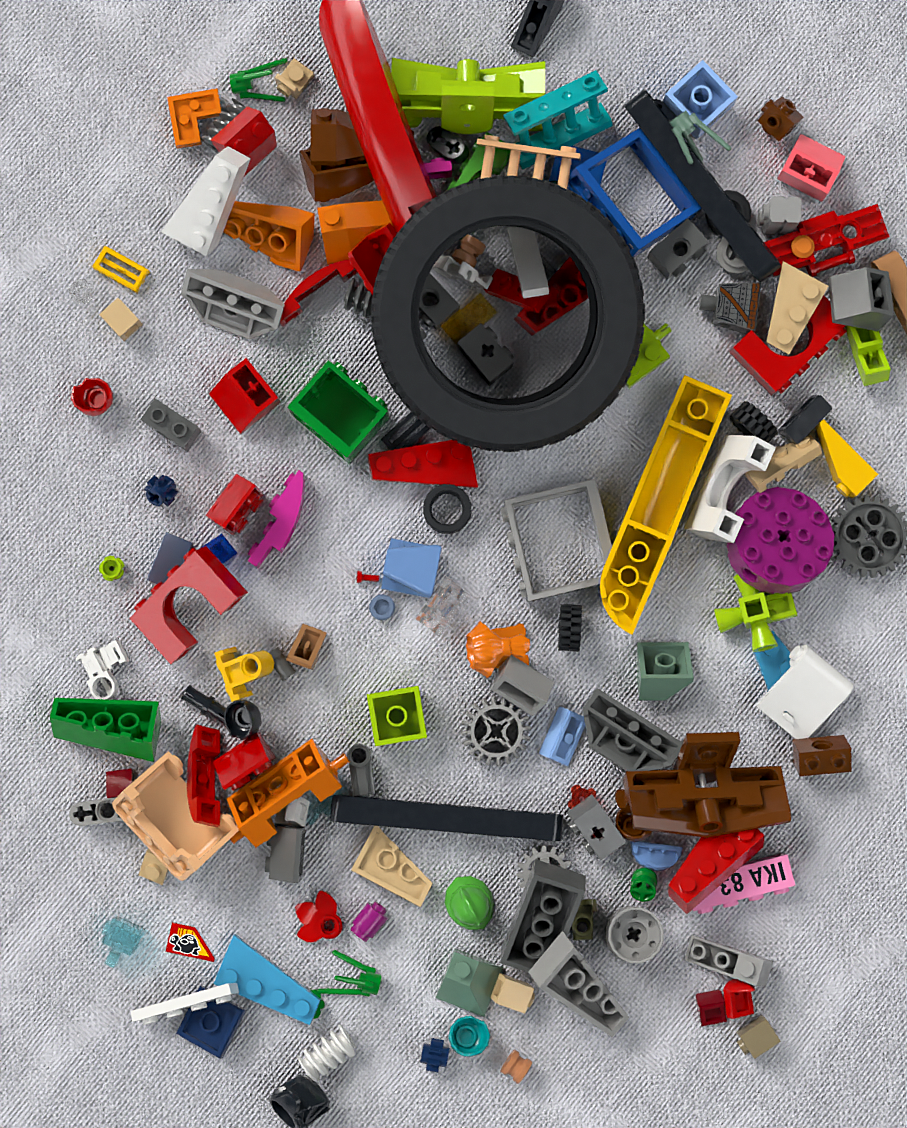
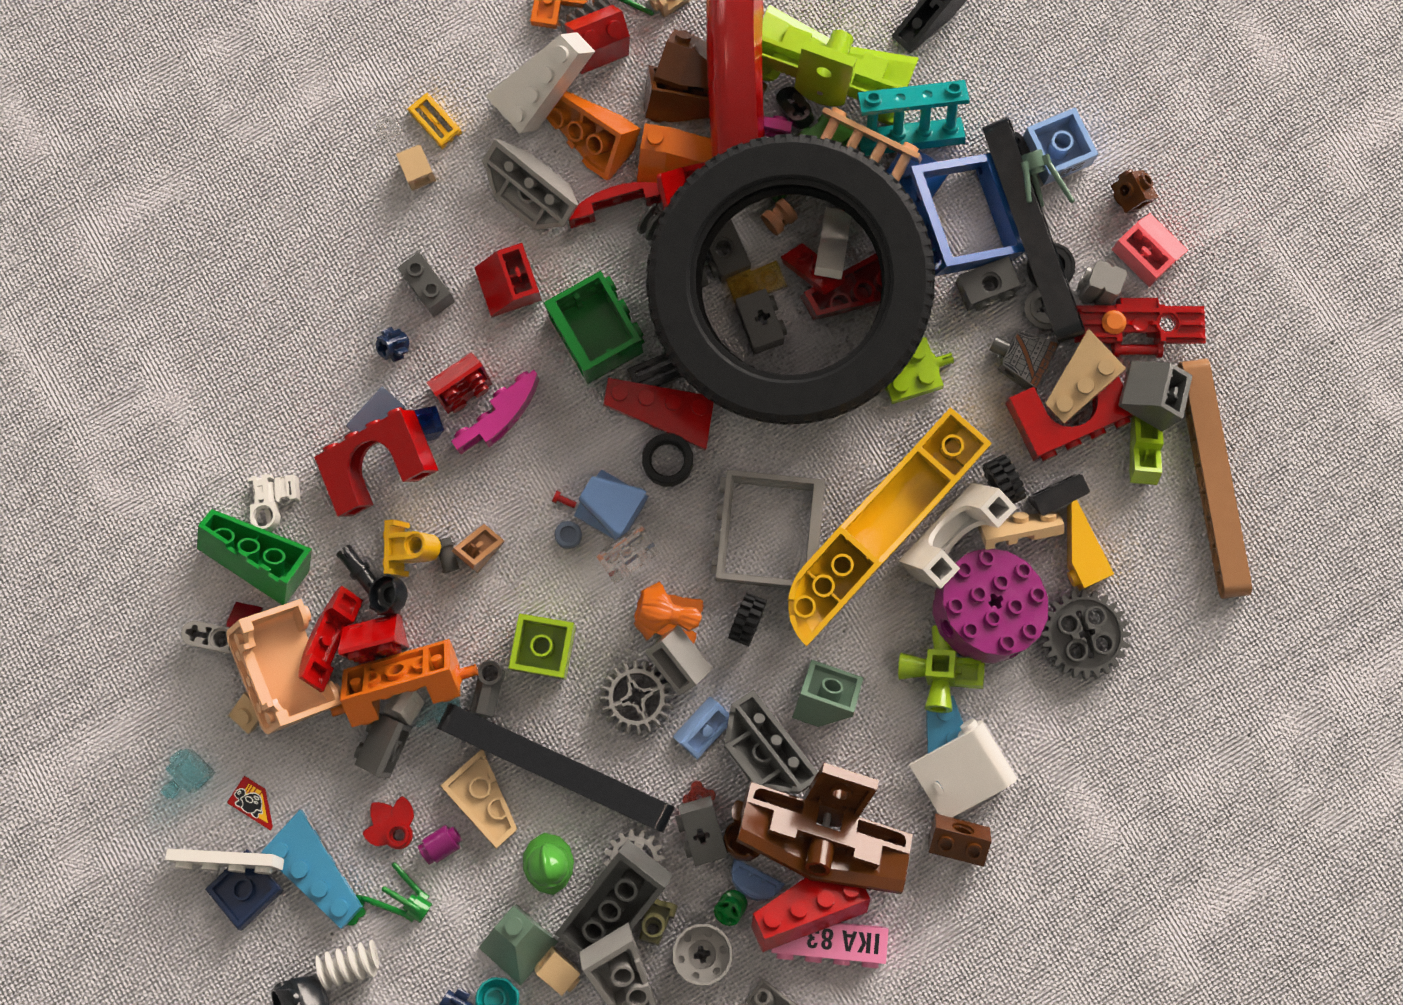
camera: 25 degrees right, 5 degrees down
red hair [71,378,114,417] -> none
lime plate [99,556,124,581] -> none
white piece [432,256,493,289] -> none

